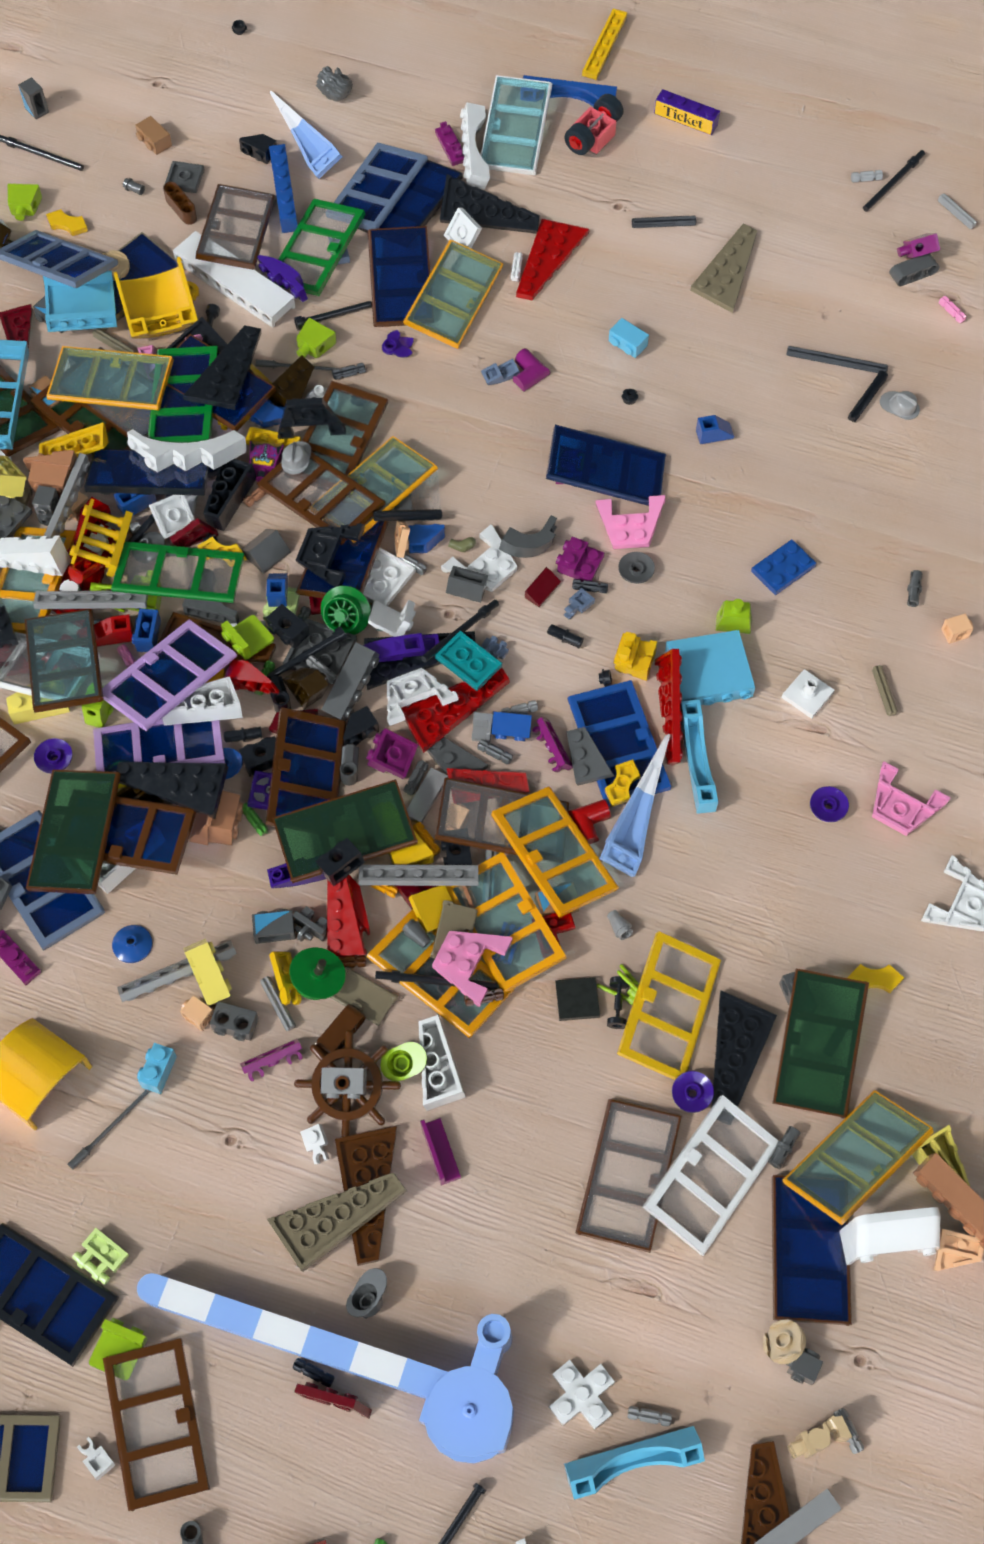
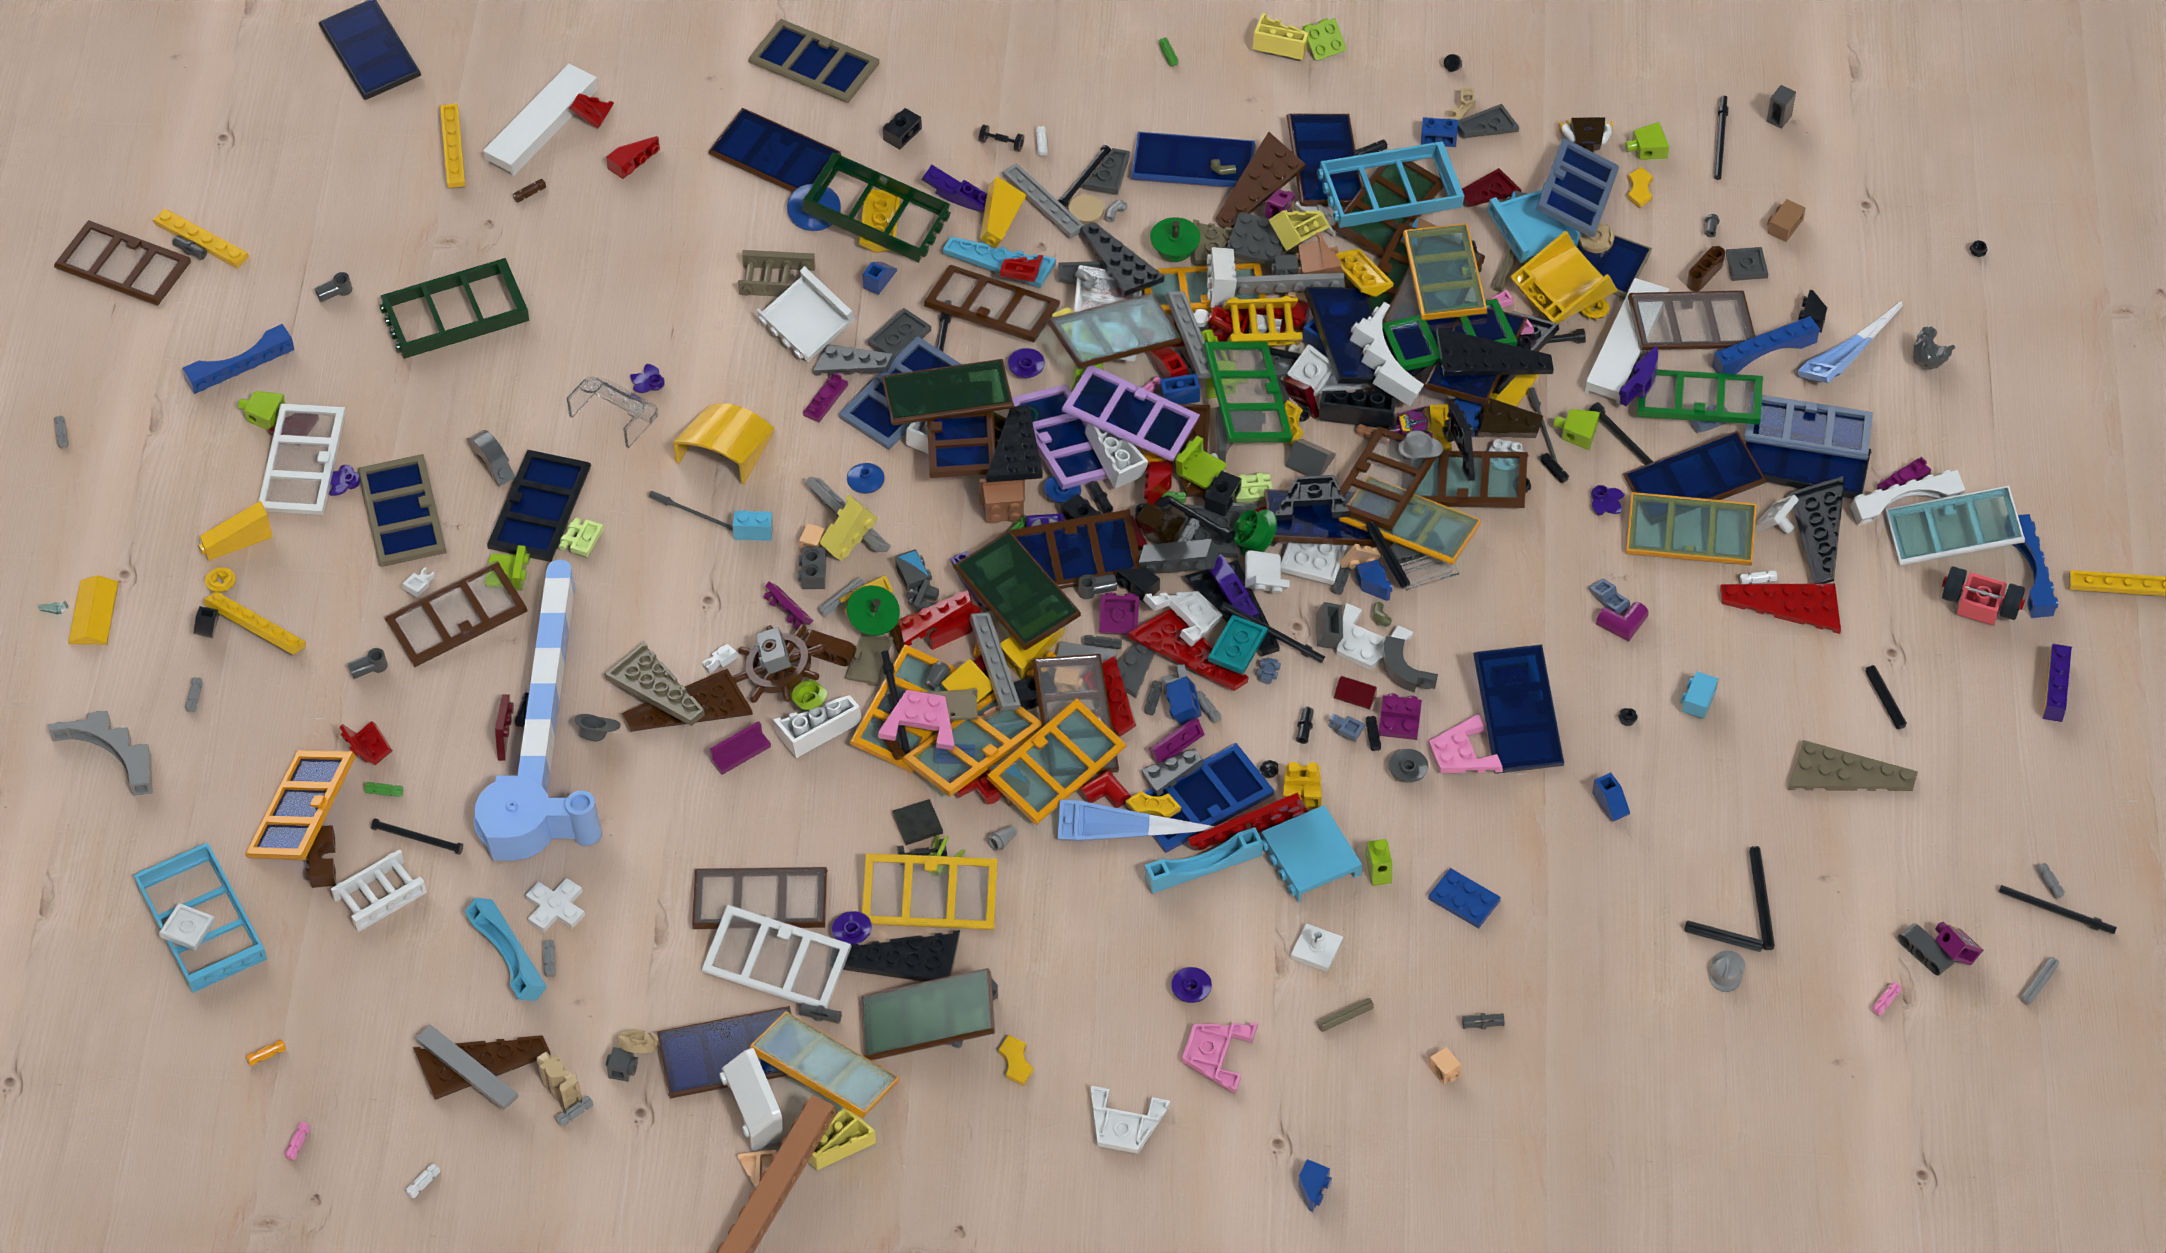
camera: 75 degrees right, 10 degrees down
blue slope [266,573,288,607] -> none
black brick [315,838,365,886] -> none

